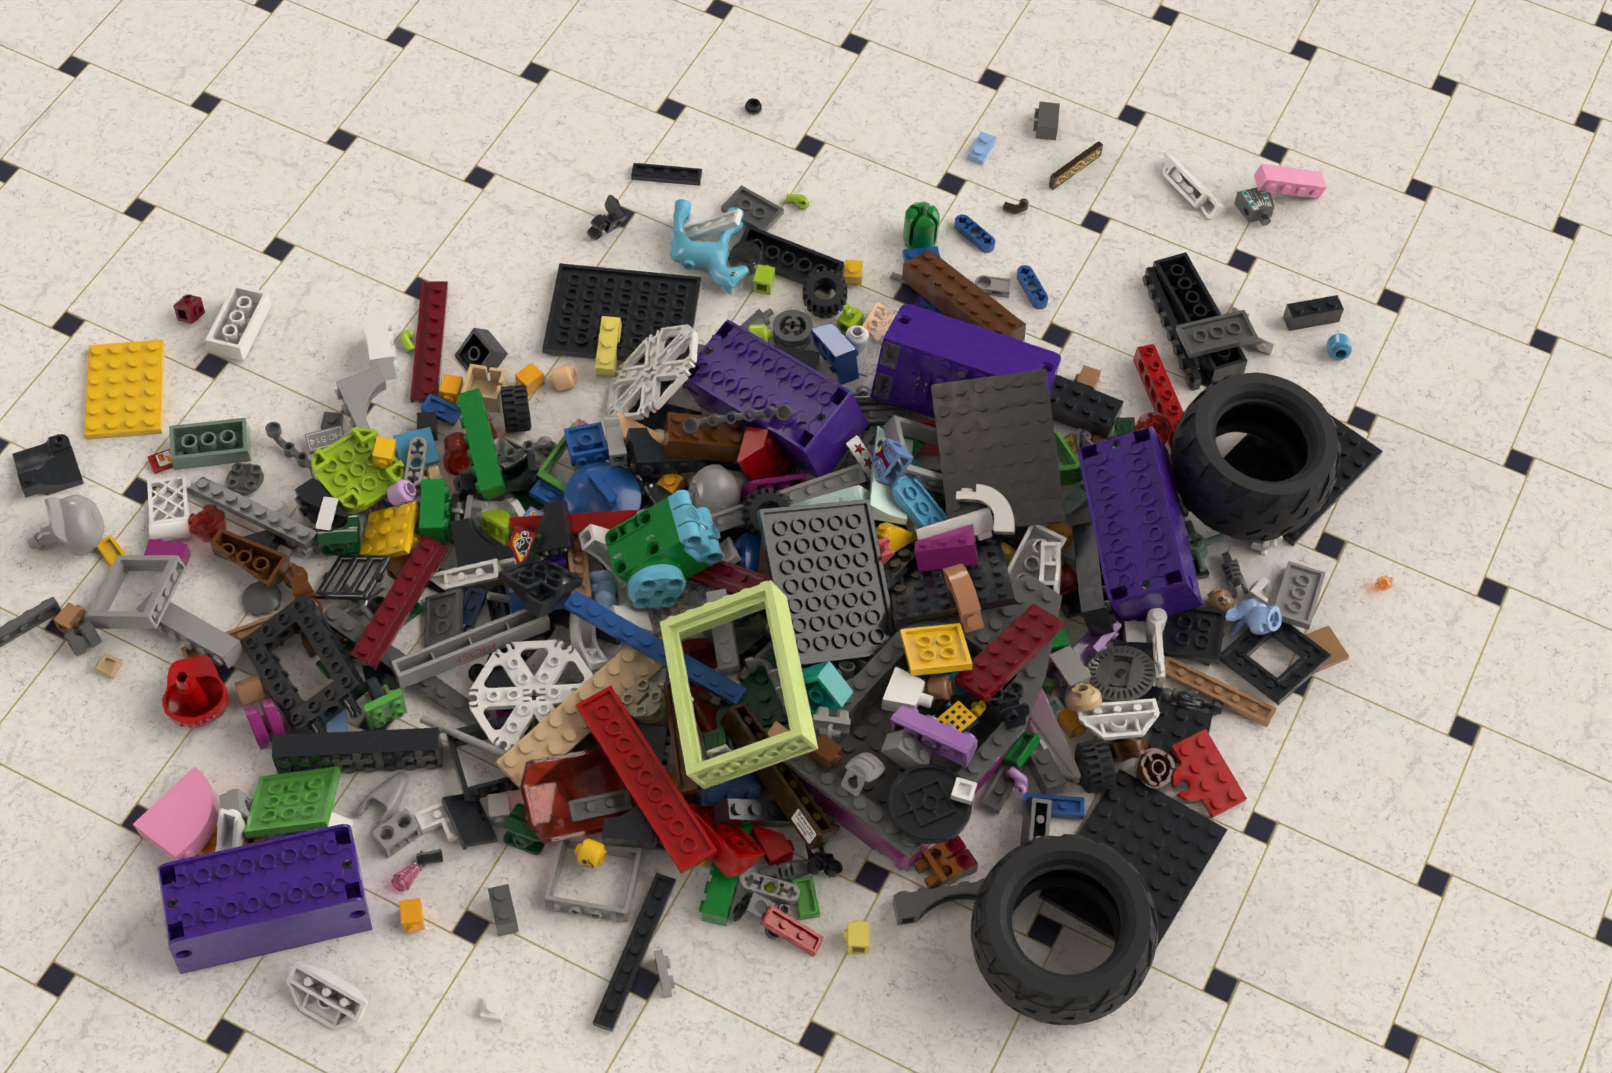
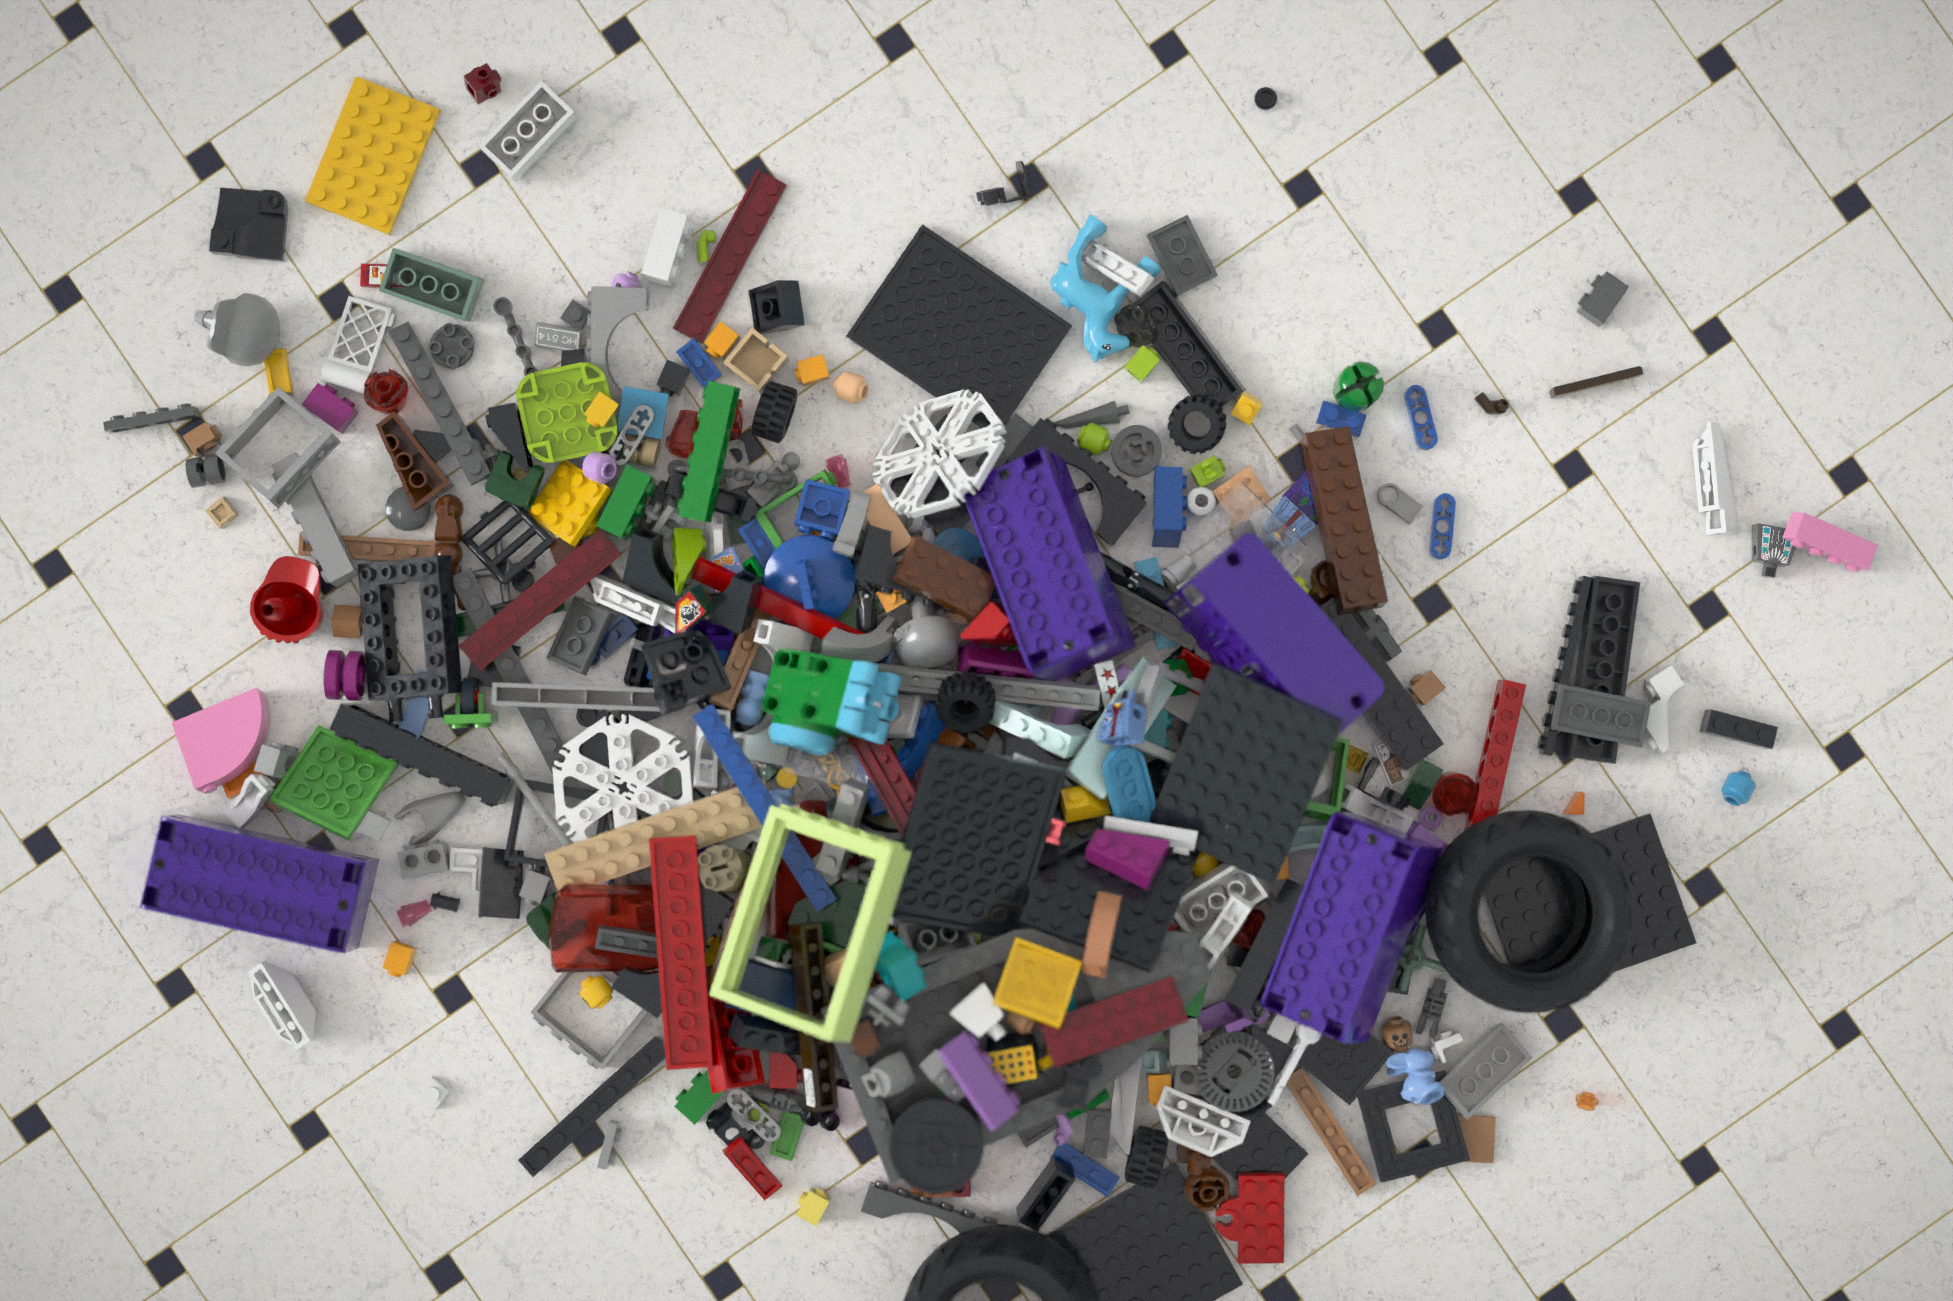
camera: 30 degrees right, 30 degrees up
white sticker [315,497,338,530] -> none
dark grey brick [488,884,519,937] -> none
light yellow arch [595,316,622,377] -> none
black tile [631,163,702,186] -> none
dark grey bar [682,404,793,433] -> none
lime arm [786,194,809,210] -> none
white plate [951,777,977,805] -> none
white arch [956,484,1015,535] -> none
light blue plate [967,132,997,165] -> none
tan piece [1065,683,1102,712] -> none
dark grey bar [1161,688,1198,704] -> none
black piece [1175,690,1223,716] -> none

